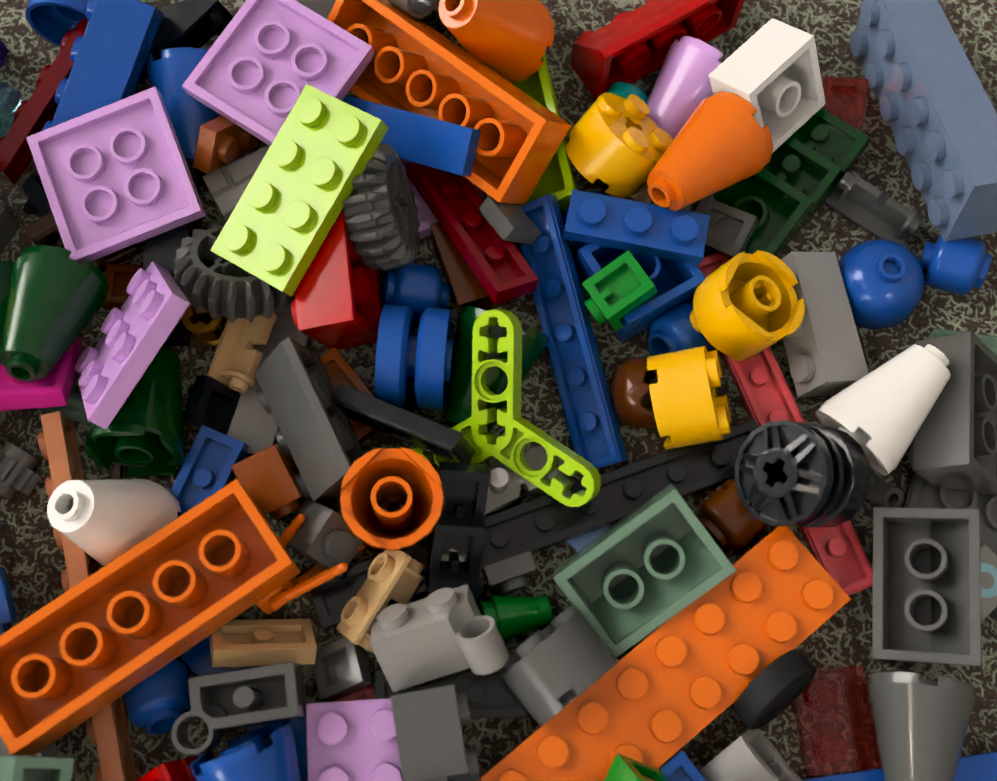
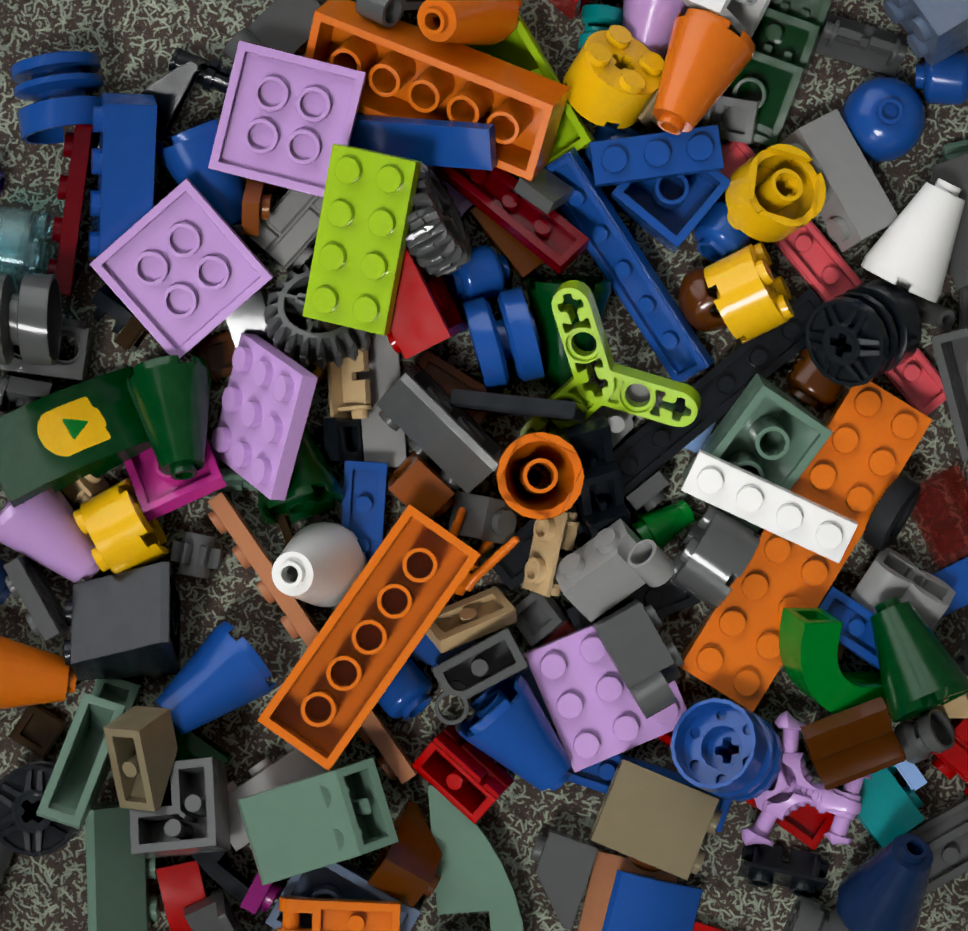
camera: 20 degrees left, 15 degrees up
green bracket [582,250,658,332] -> none
none -> white plate [681,449,858,563]

